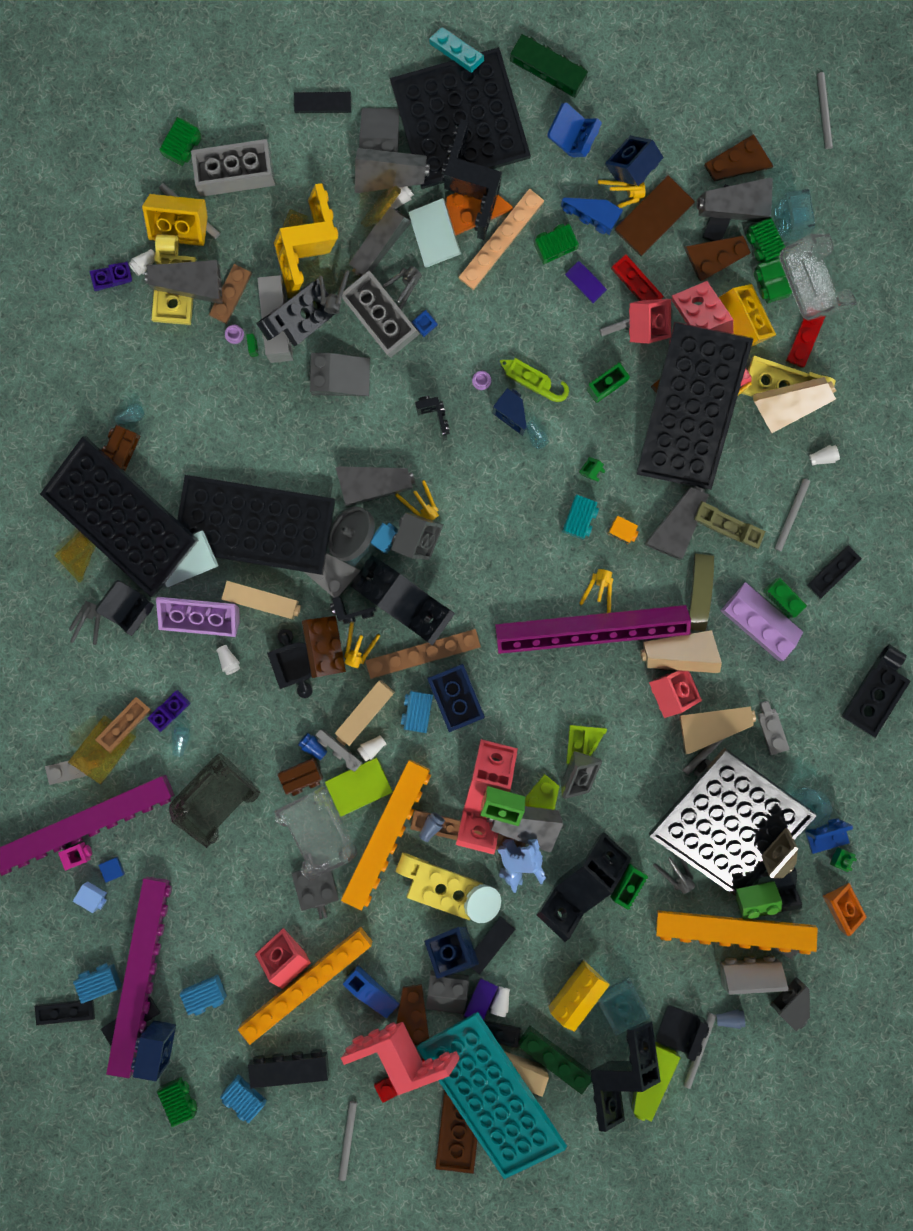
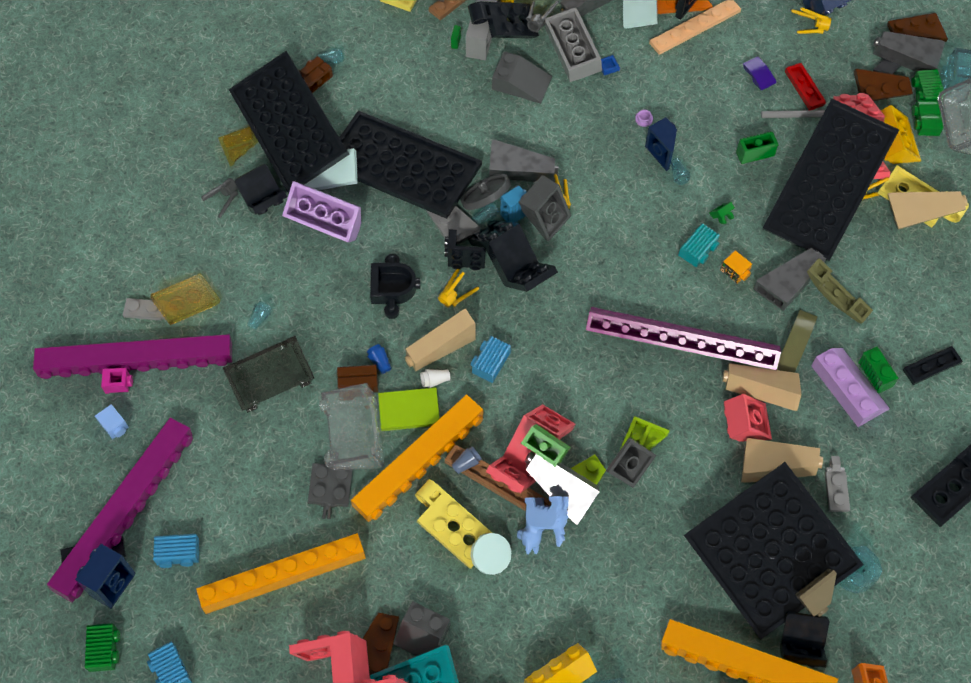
camera: 20 degrees right, 25 degrees down
black tile [34,1000,95,1025] -> none
dark azure brick [73,963,122,1004] -> none
medium nougat plate [95,697,151,753] -> none
blue tile [98,857,125,883] -> none
dark purple slope [147,690,191,732] -> none
white cone [216,645,240,675] -> none
tan slope [222,581,301,619] -> none
lavender plate [225,325,244,344] -> none
black brick [248,1049,330,1089] -> none
coral slope [255,928,311,989] -> none
reddish brown plate [302,616,346,678] -> none
light grey hinge [316,729,362,772] -> none
blue slope [343,964,400,1018] -> none
medium nougat plate [365,629,481,679] -> none
dark grey plant [382,266,422,309] -> none
black bracket [415,396,450,440] -> none
dark blue slope [424,927,479,979] -> none
dark blue brick [427,664,485,732] -> none
dark purple slope [464,978,498,1021] -> none
black tile [471,916,516,975] -> none
white cone [490,986,510,1017] -> none
lime plate [499,358,569,402] -> none
green brick [534,224,579,265] -> none
black bracket [536,832,632,942] -> none
blue slope [561,198,623,235] -> none
yellow plant [579,569,613,613] -> none
green brick [610,863,648,910] -> none
reddish brown tile [614,175,695,257] -> none
coral slope [629,299,671,344] -> none
dark grey plant [653,857,695,894] -> none
bright green brick [736,882,782,919] -> none
light grey bar [774,479,811,552] -> none
red plate [786,307,826,368] -> none
blue bracket [805,818,853,854] -> none
white cone [809,445,840,466] -> none
green tile [830,847,857,872] -> none

